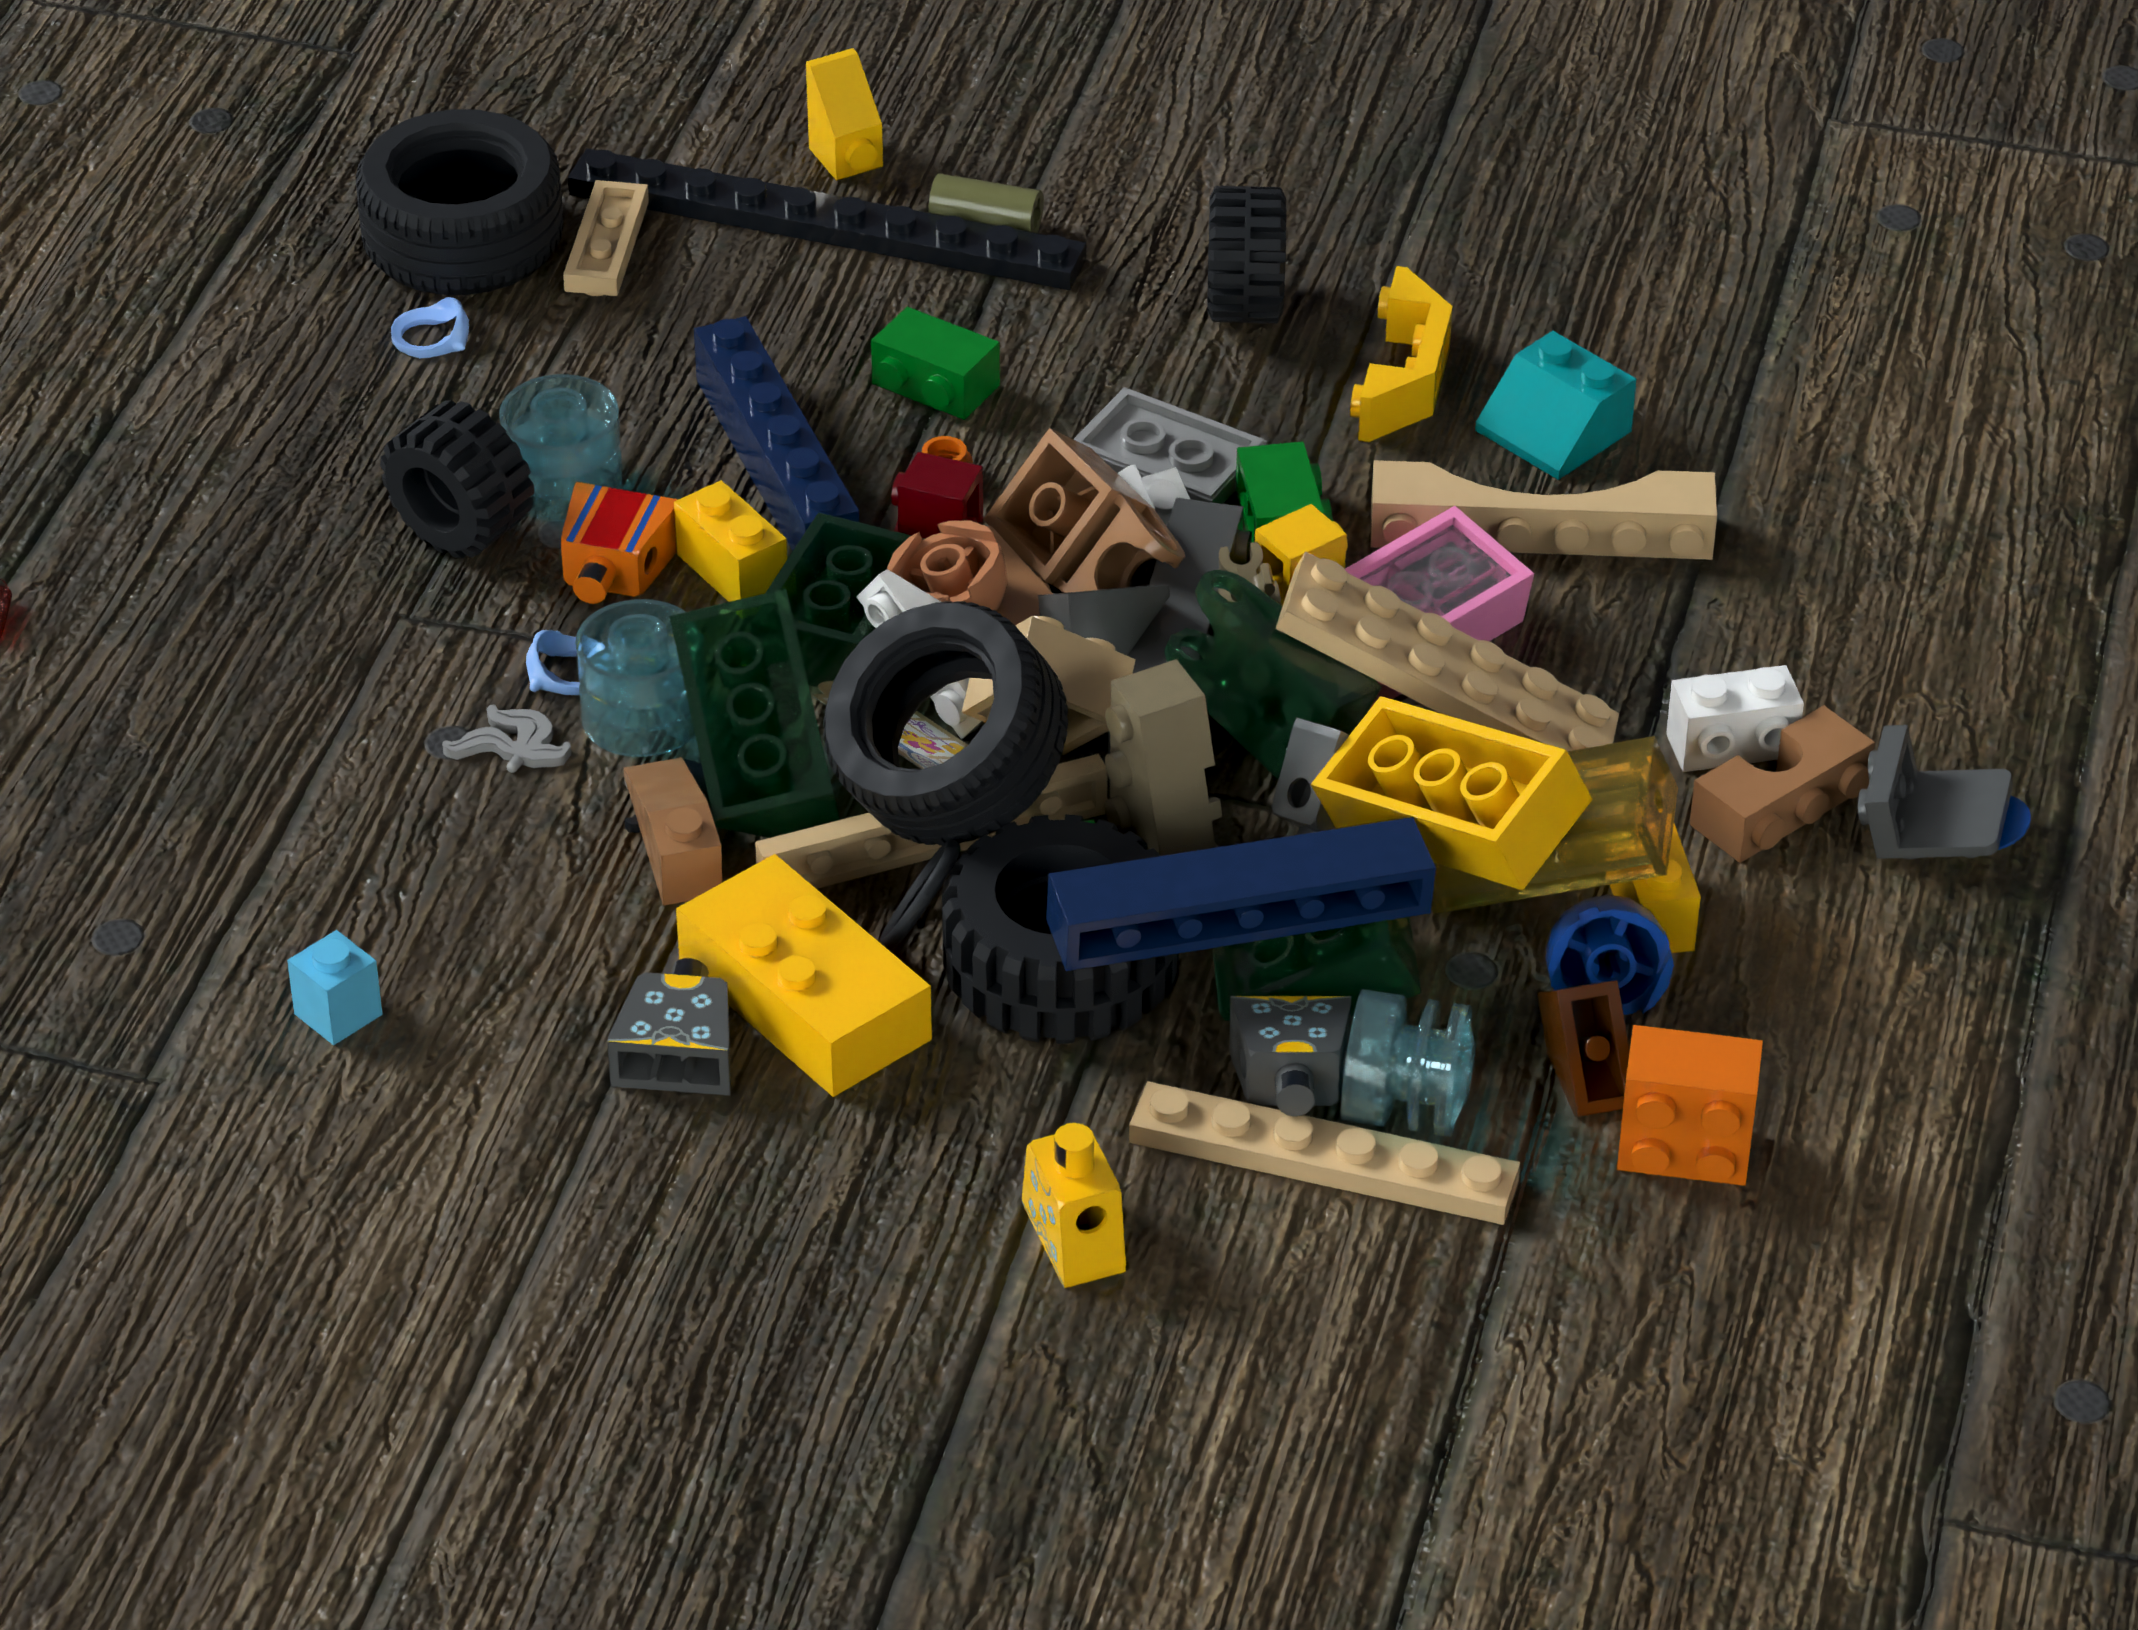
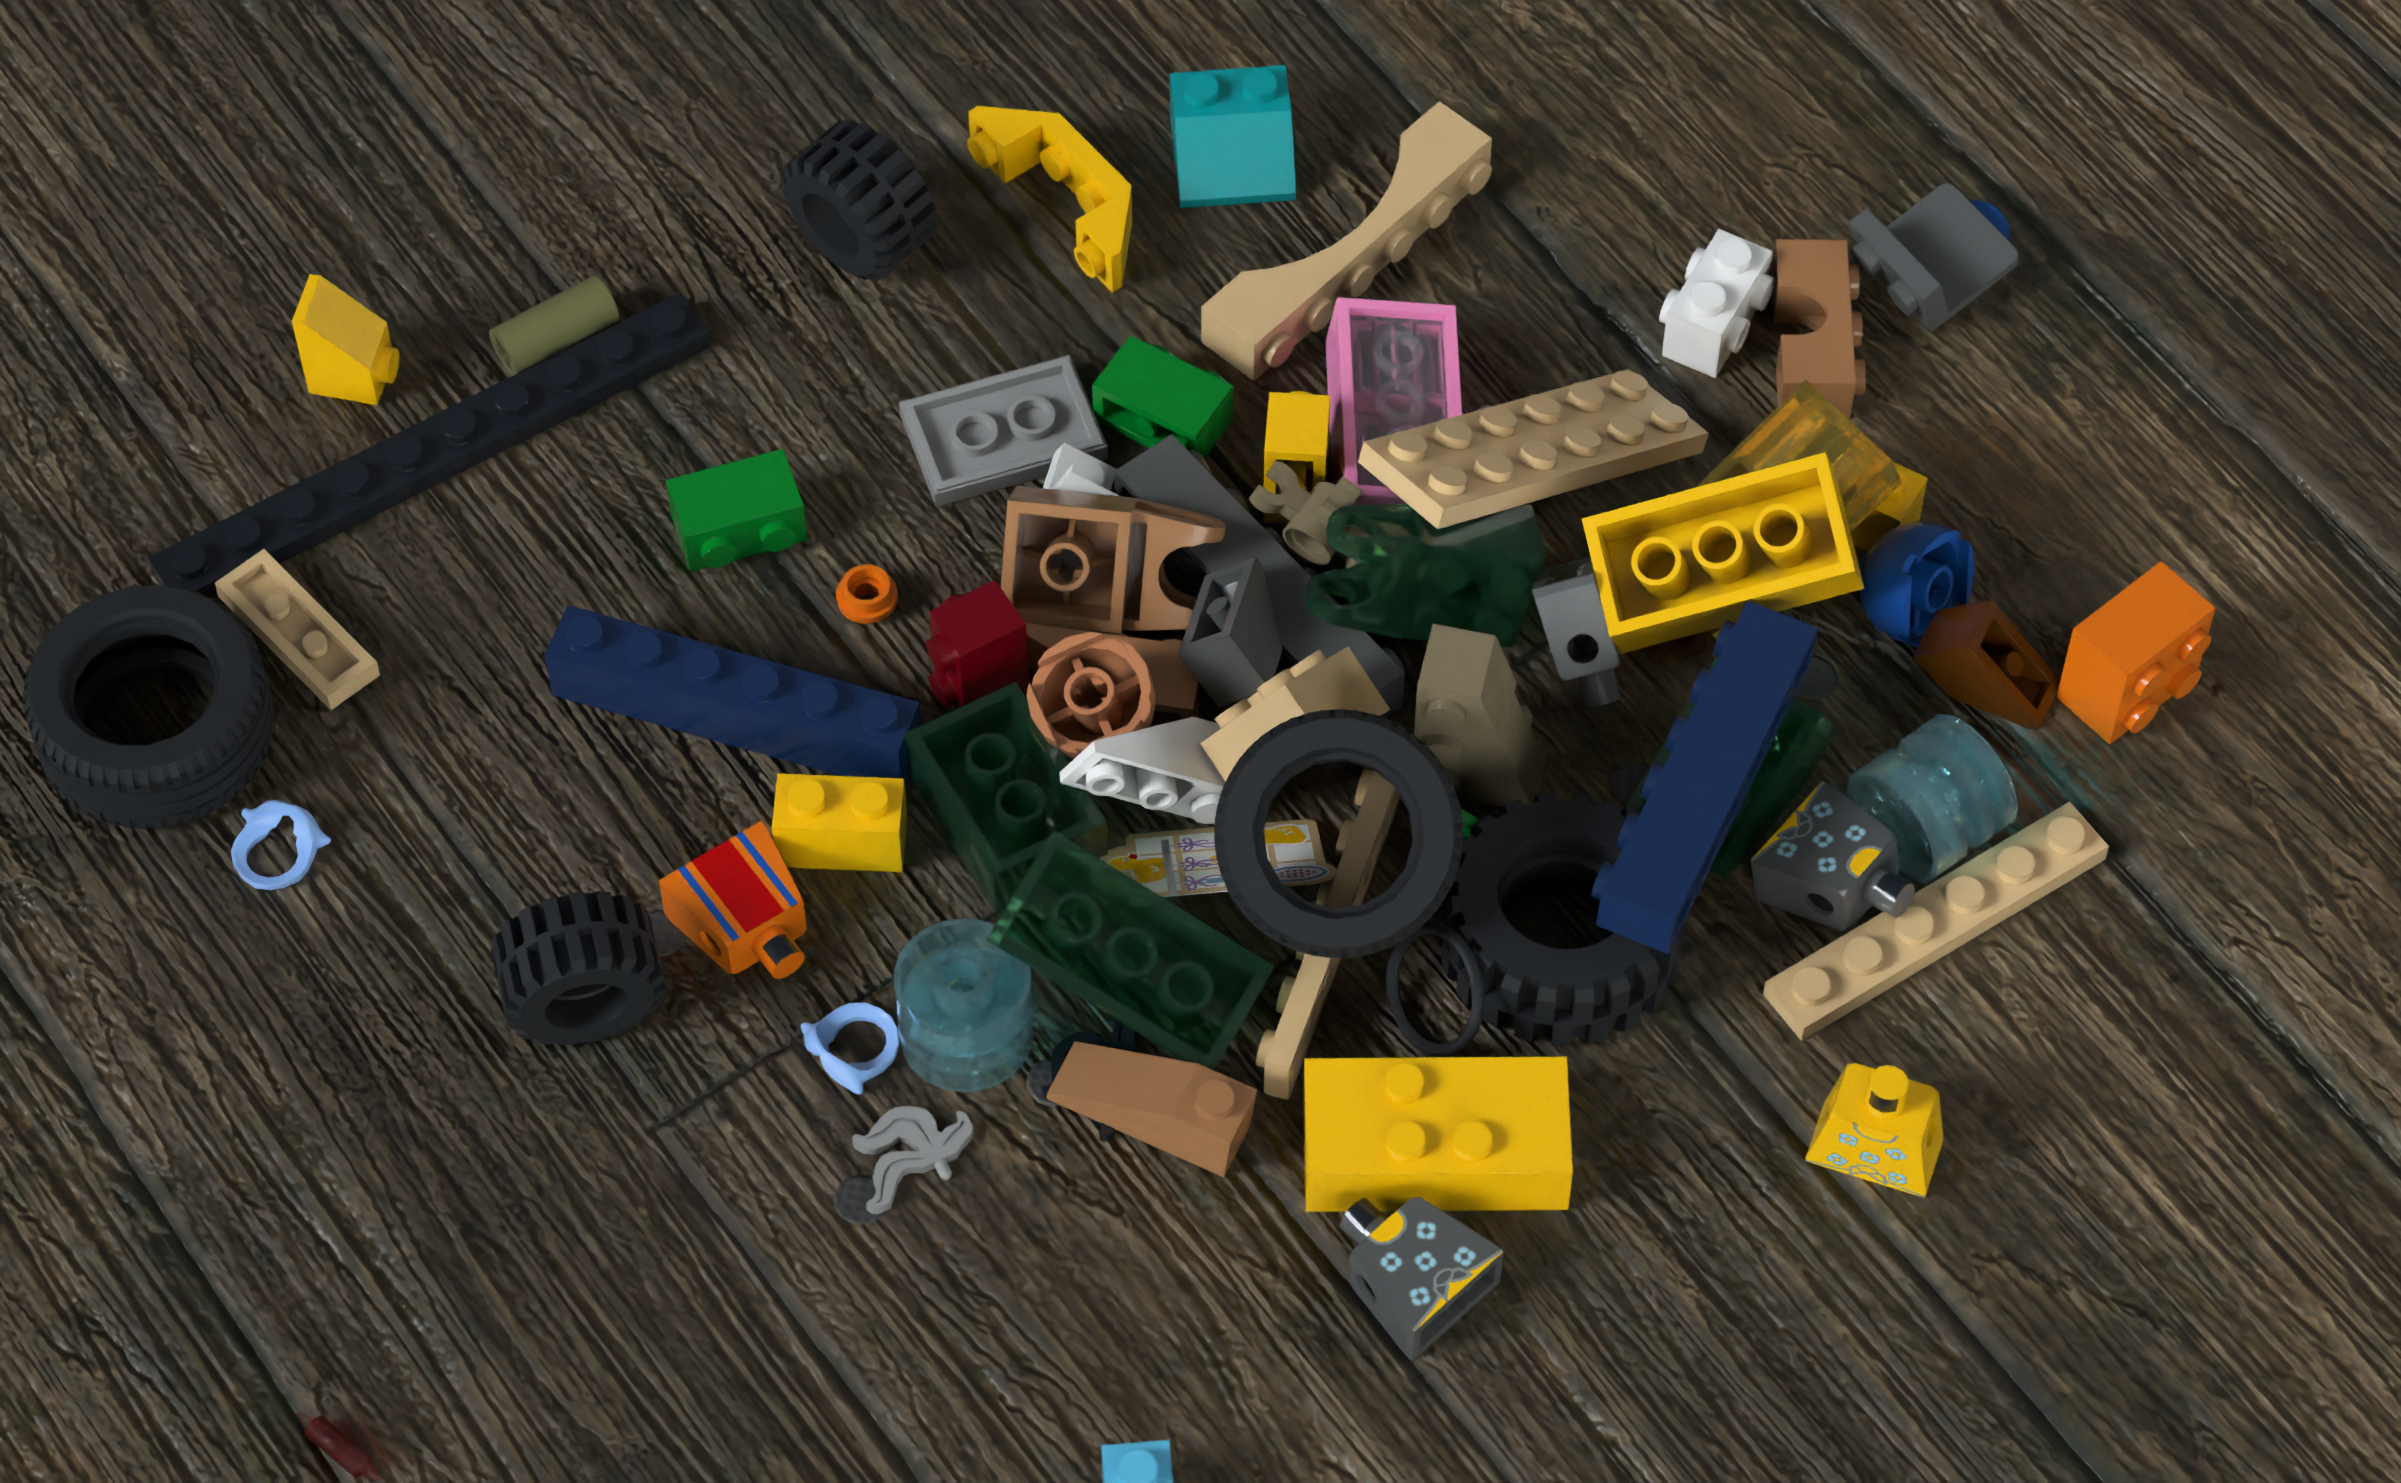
camera: 50 degrees left, 15 degrees up
clear light blue wheel [499,374,623,522] -> none

